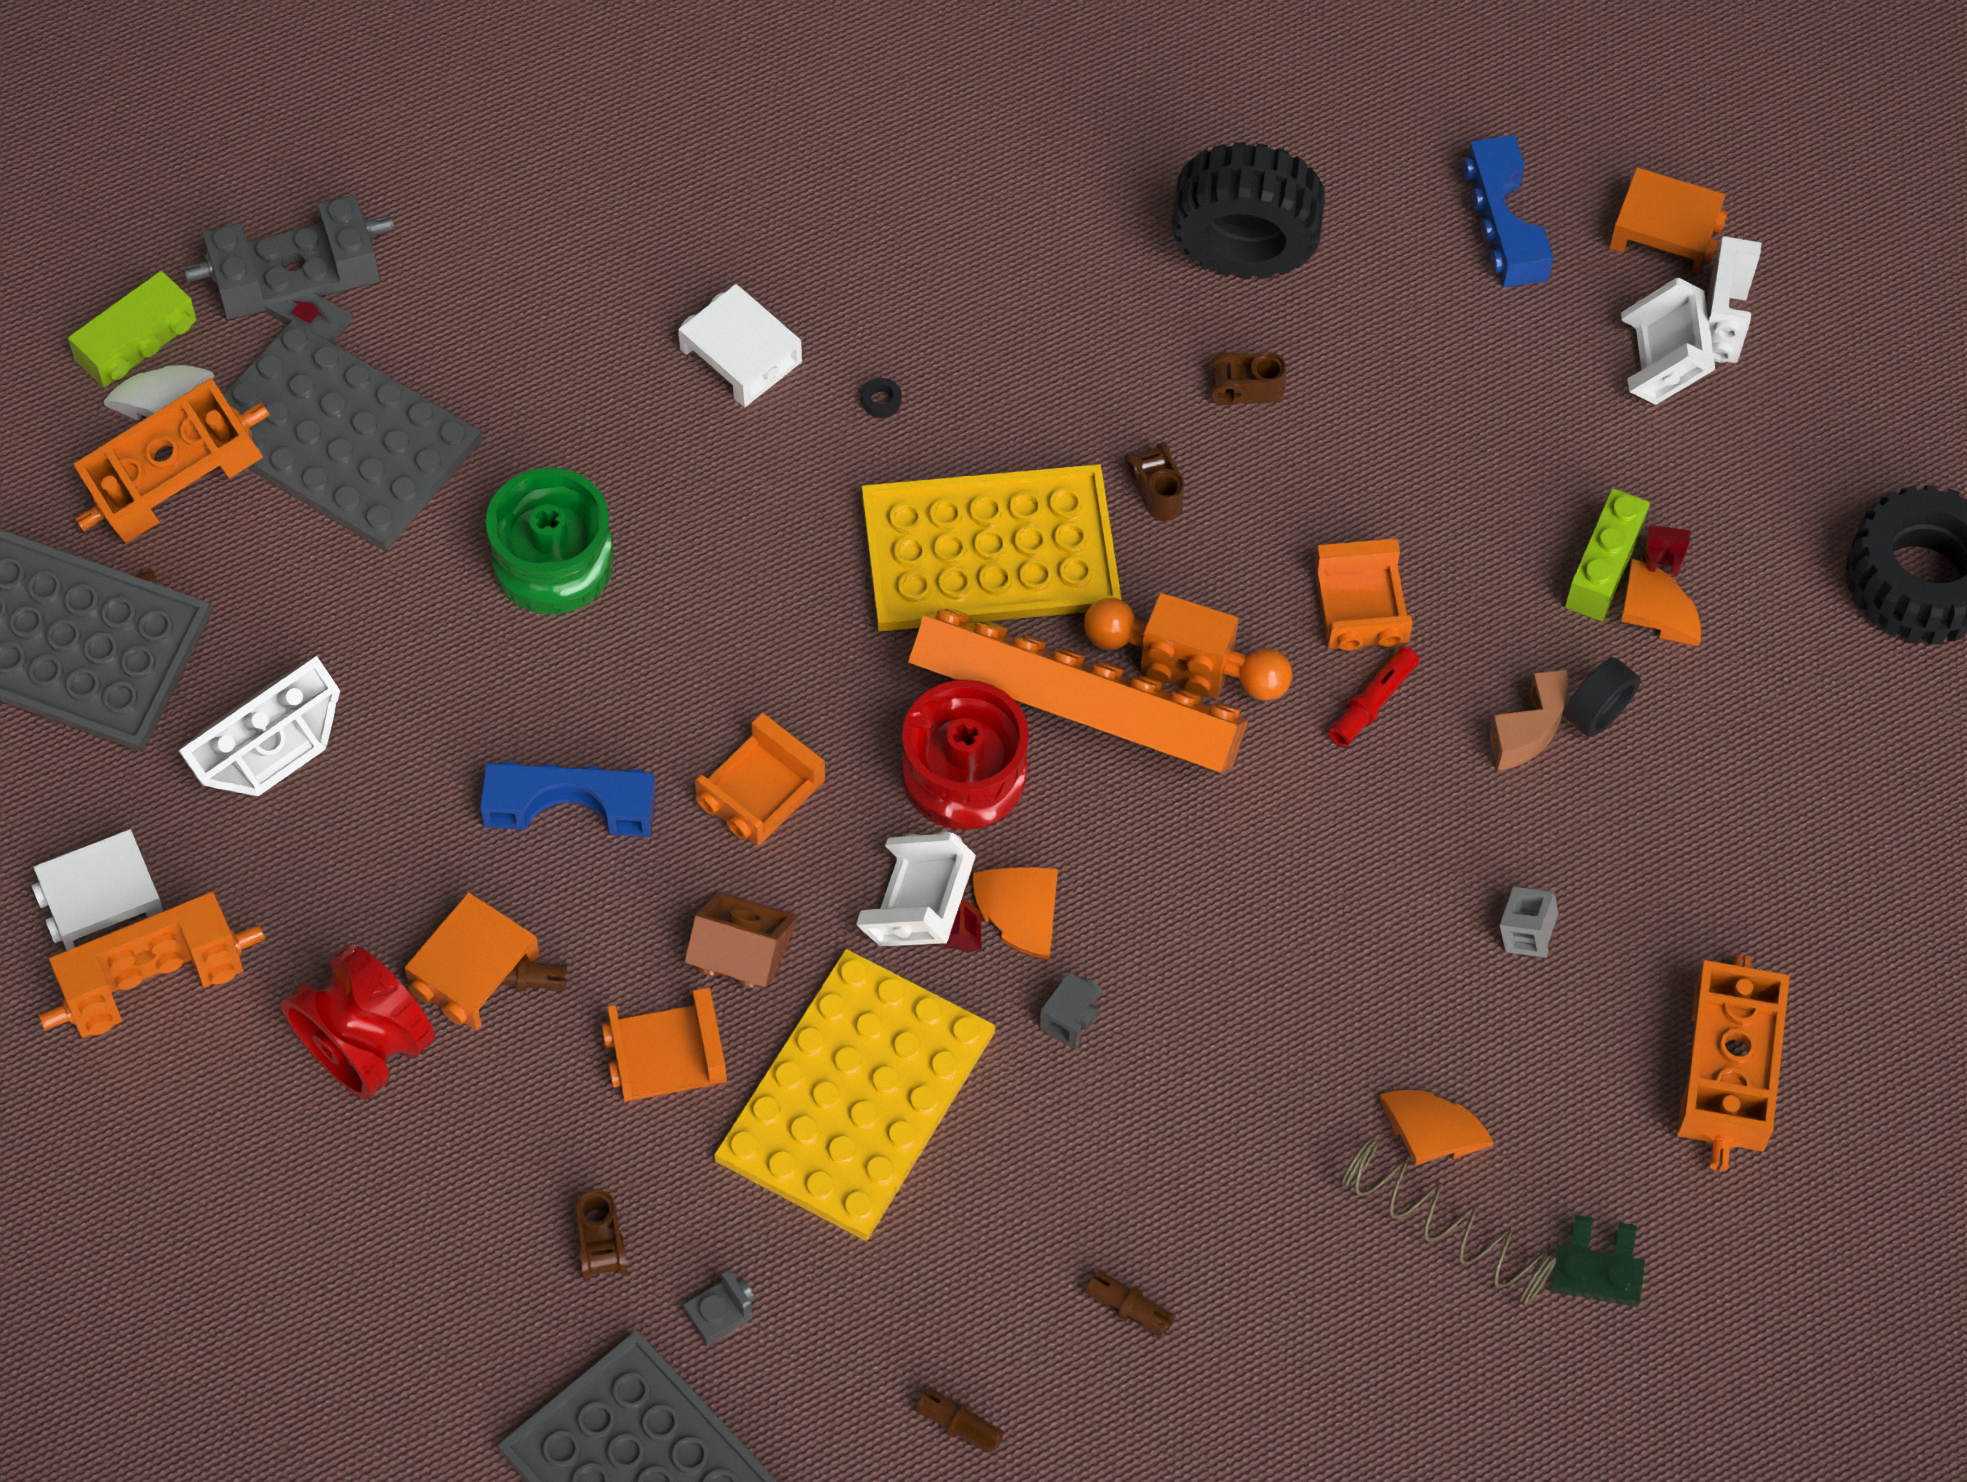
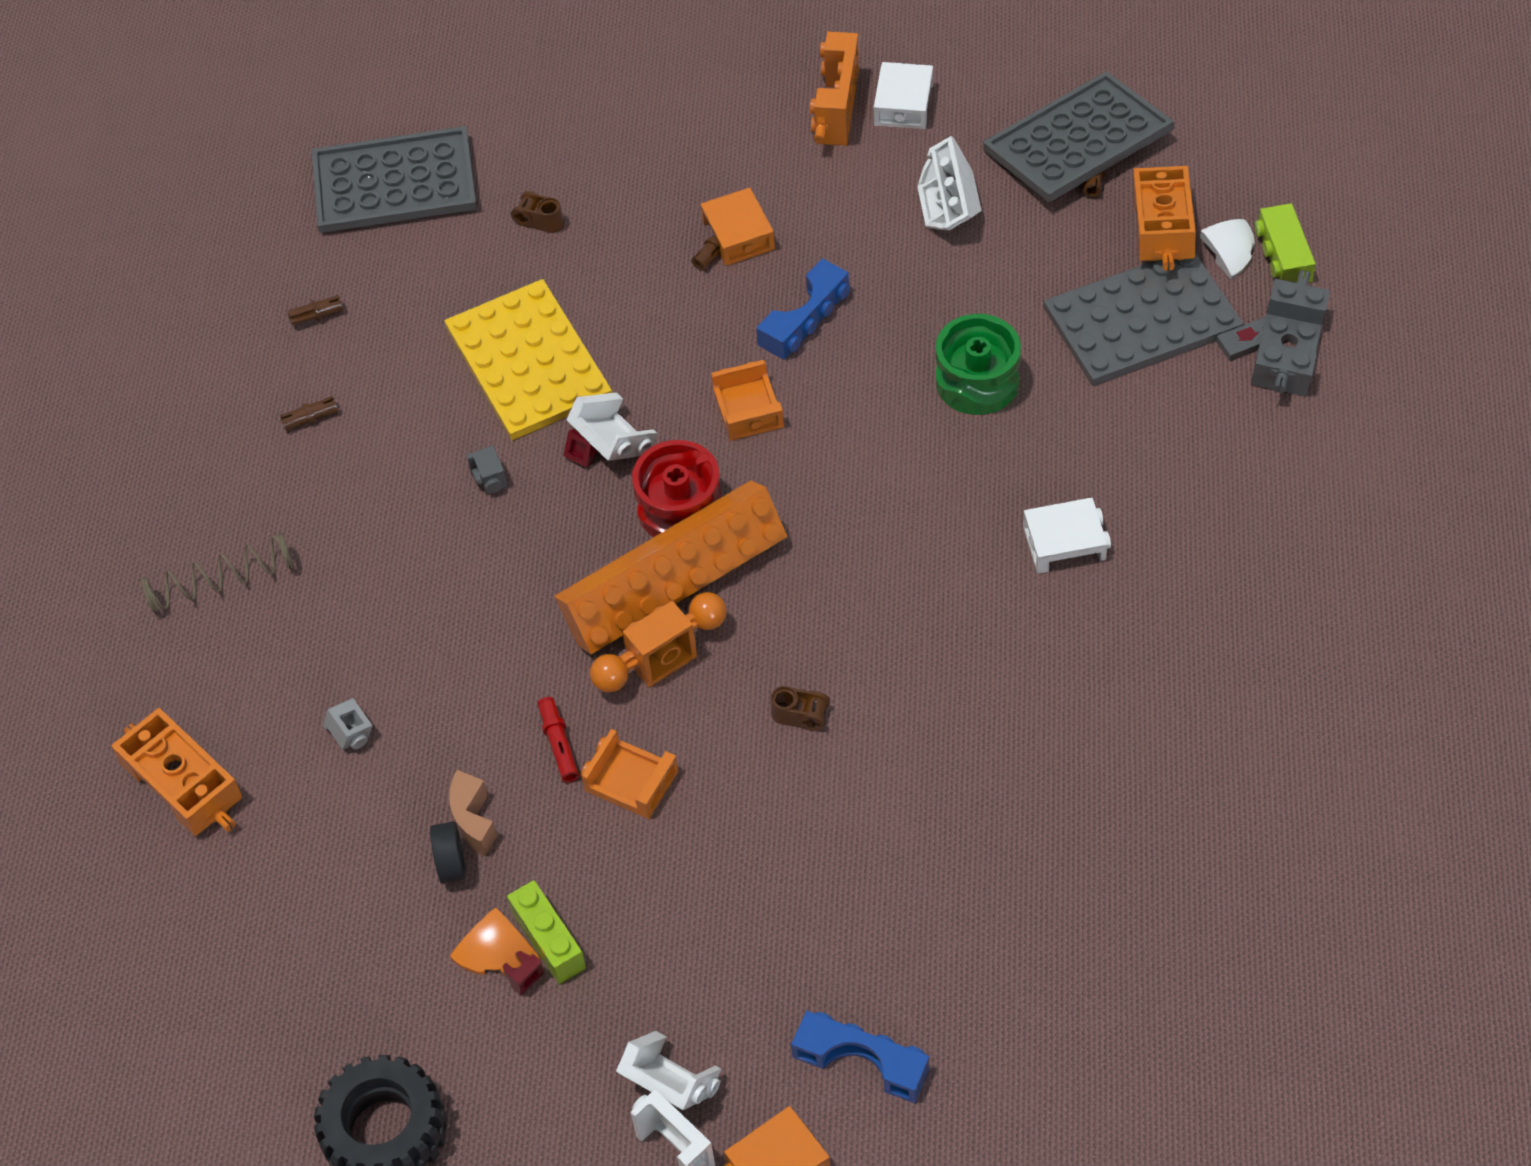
camera: 130 degrees right, 5 degrees down
red piece [280,943,435,1100] -> none
orange panel [601,987,727,1102] -> none
dark grey bracket [683,1269,755,1346] -> none
slope [684,892,798,988] -> none
black piece [862,378,901,418] -> none
yellow plate [862,464,1122,632] -> none
orange brick [973,867,1058,960] -> none
black tyre [1172,142,1325,279] -> none
reddish brown piece [1210,352,1286,405] -> none
orange brick [1379,1090,1494,1166] -> none
clear green plate [1549,1215,1645,1307] -> none

